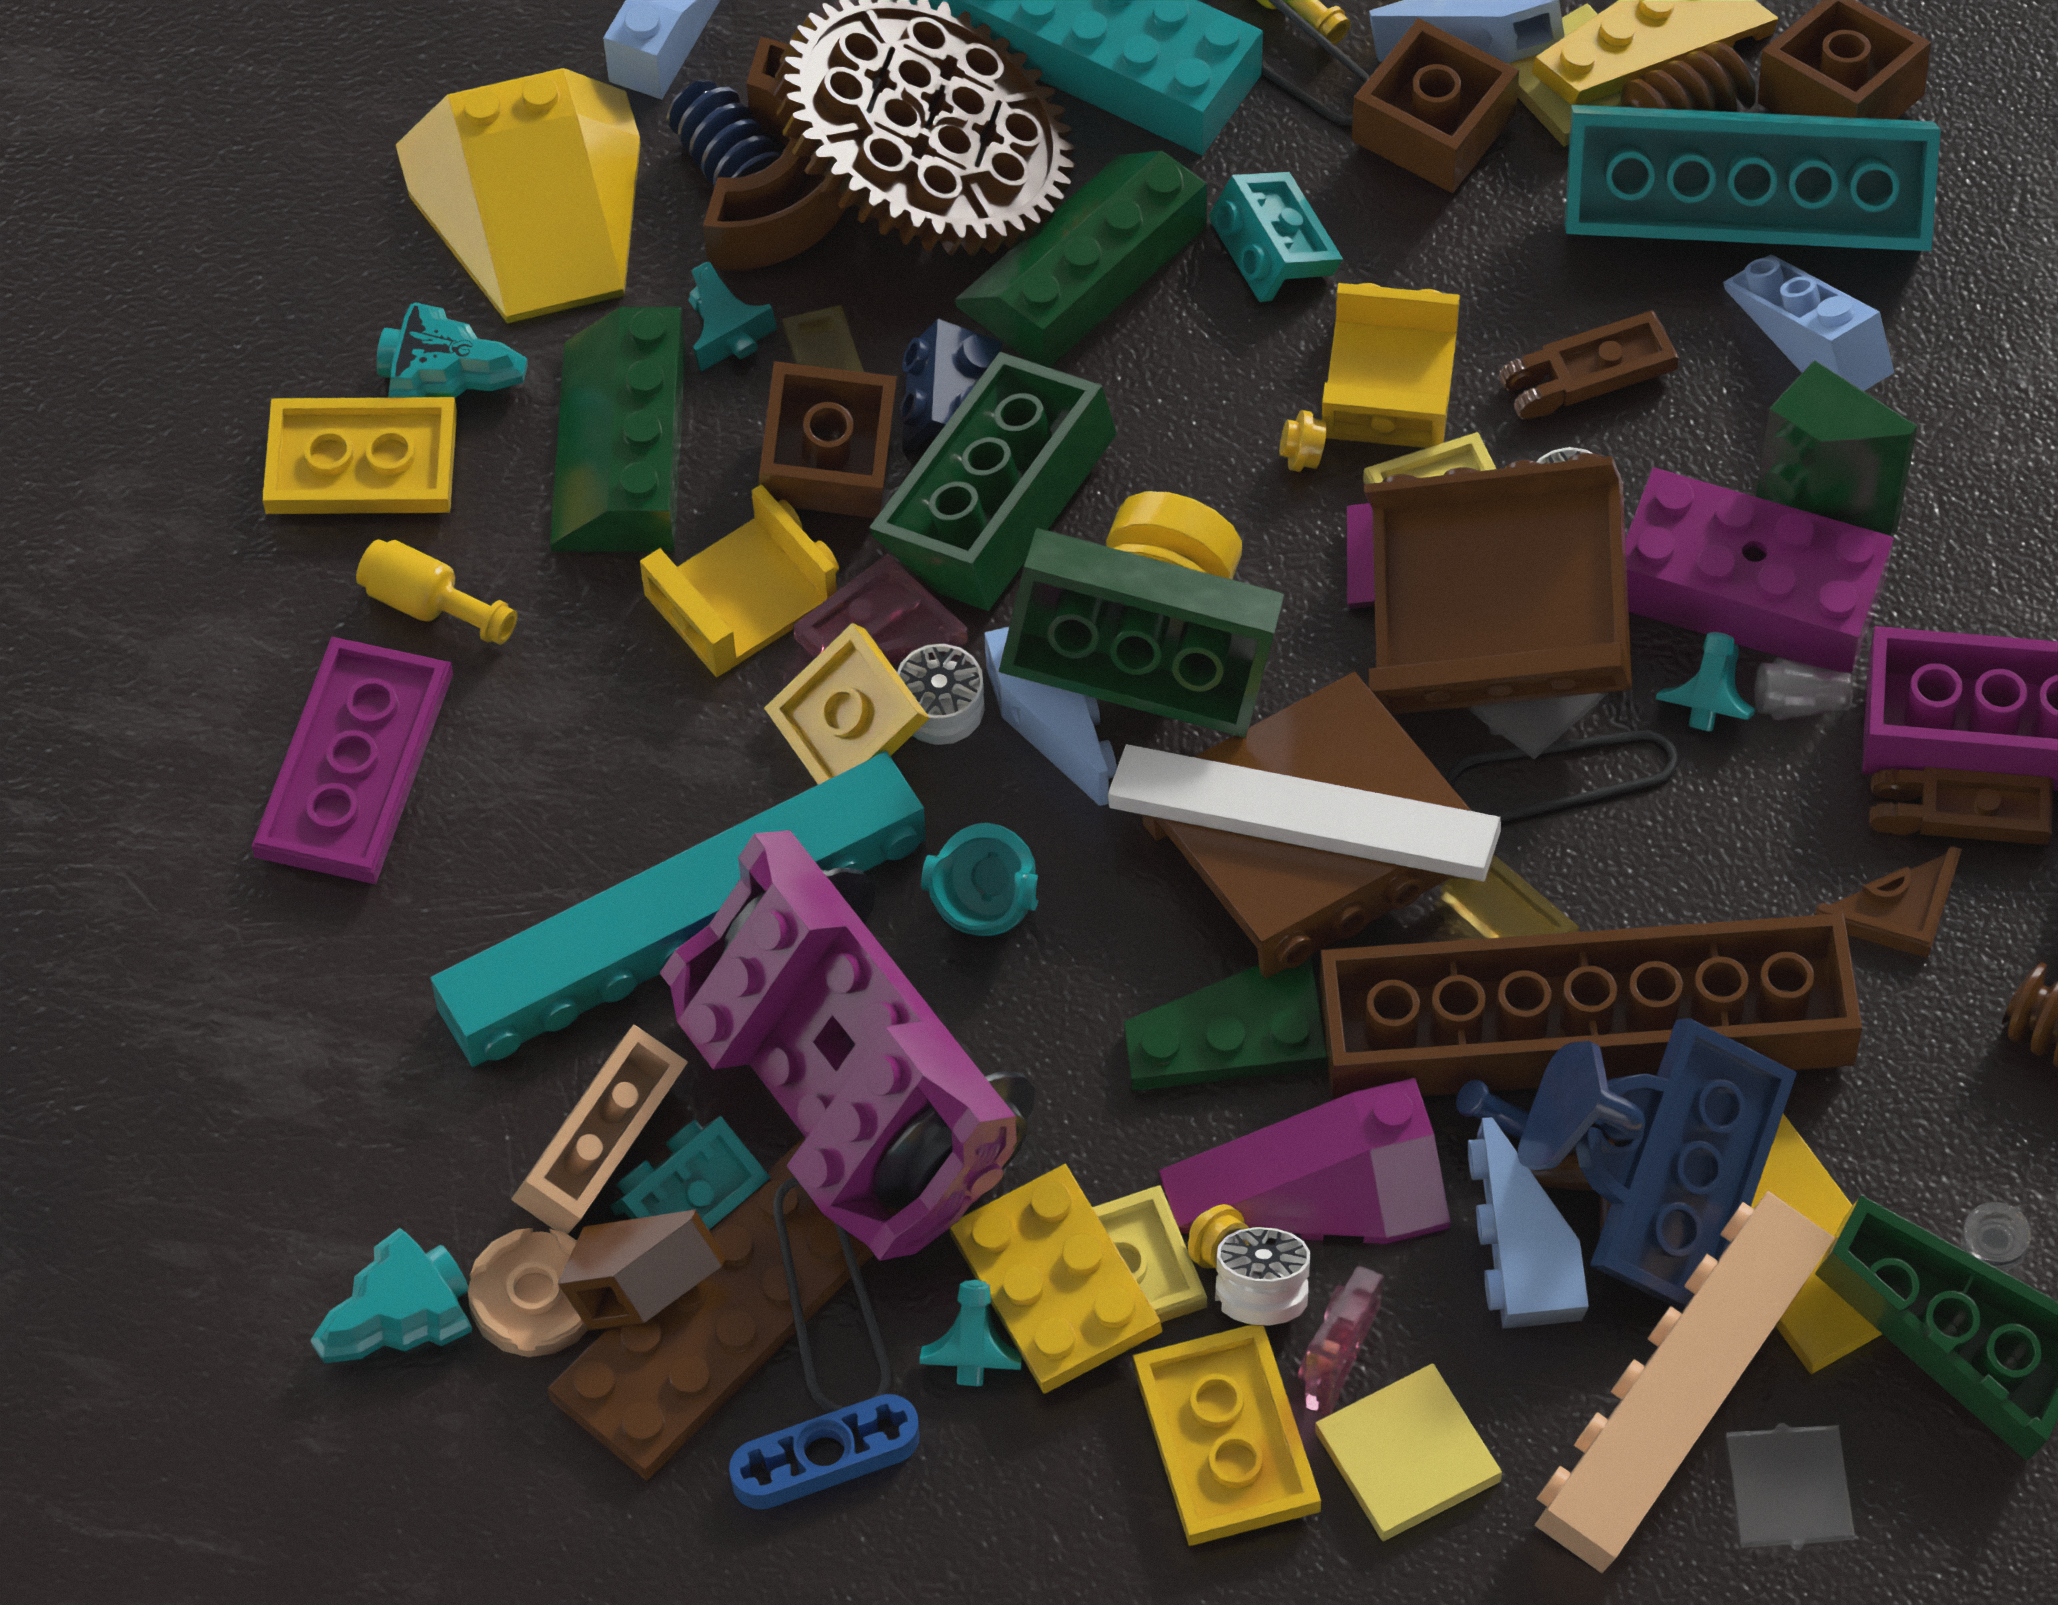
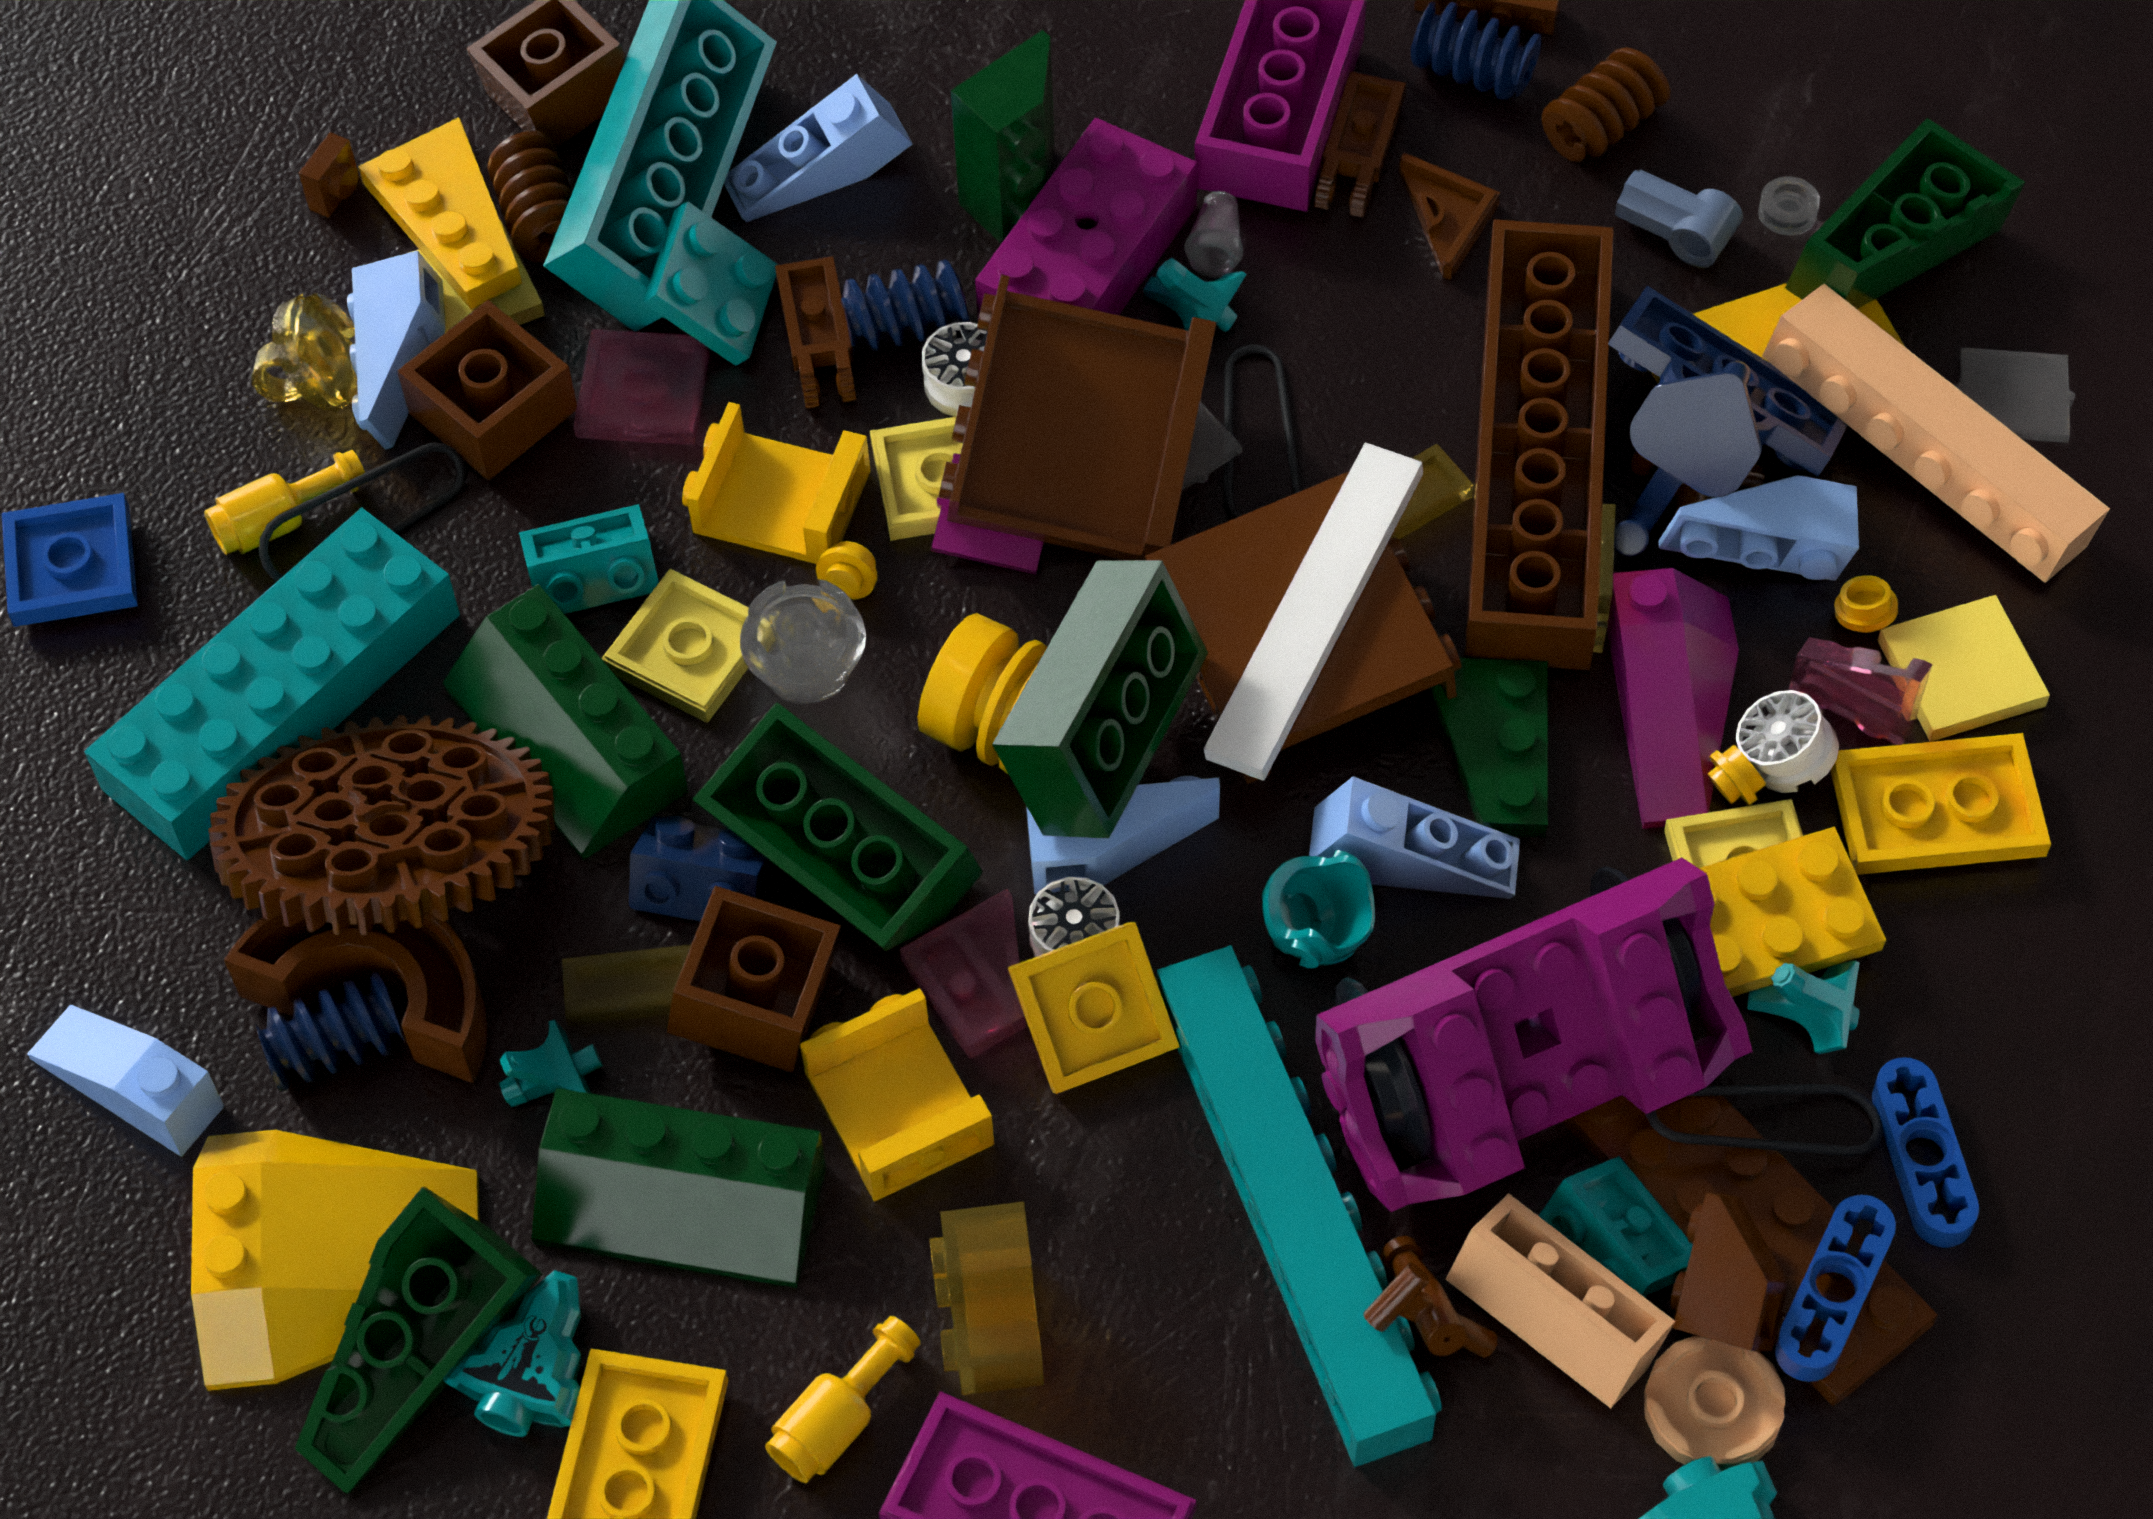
camera: 80 degrees left, 0 degrees up
none -> dark green wedge [295,1187,543,1494]
none -> clear pink tile [573,329,711,445]
none -> light yellow tile [601,569,775,723]
none -> teal plate [642,201,779,366]
none -> clear cone [740,579,866,704]
none -> dark blue piece [841,259,969,356]
none -> clear yellow brick [929,1202,1044,1395]
none -> light blue slope [1309,776,1520,899]
none -> reddish brown piece [1363,1236,1498,1357]
none -> clear yellow piece [1593,504,1616,653]
none -> sand blue piece [1615,169,1743,268]
none -> blue beam [1775,1195,1896,1382]
none -> yellow plate [1834,575,1898,633]

